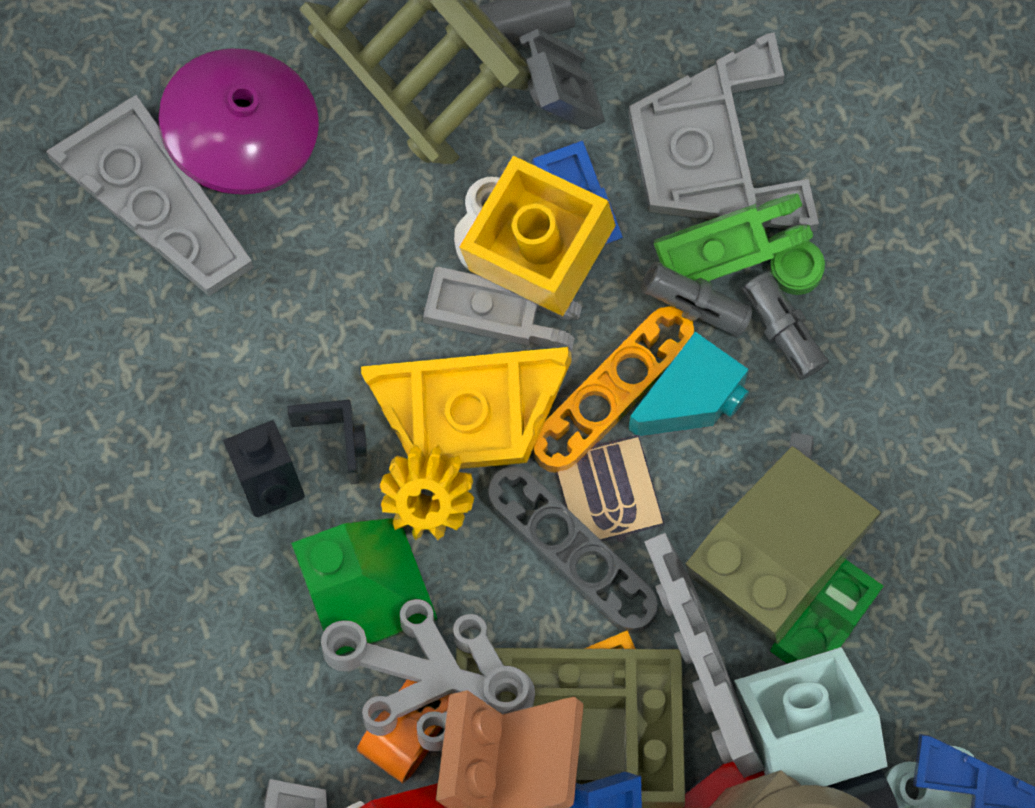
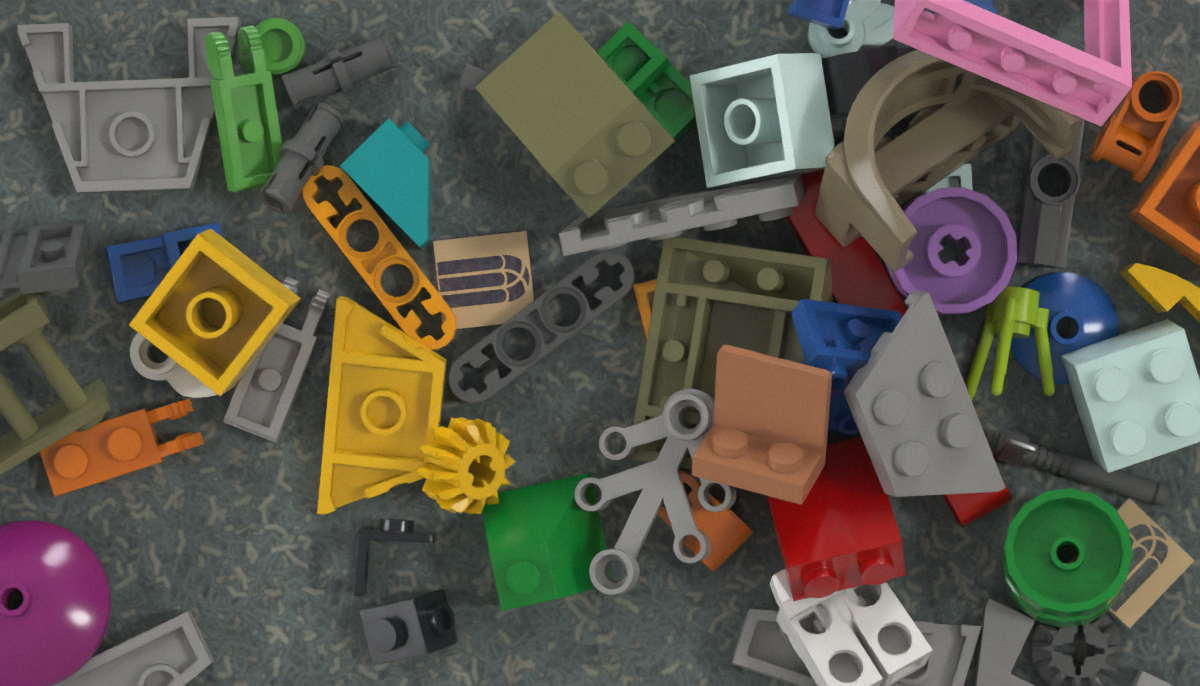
camera: 85 degrees left, 15 degrees up
none -> orange hinge [40,398,204,497]

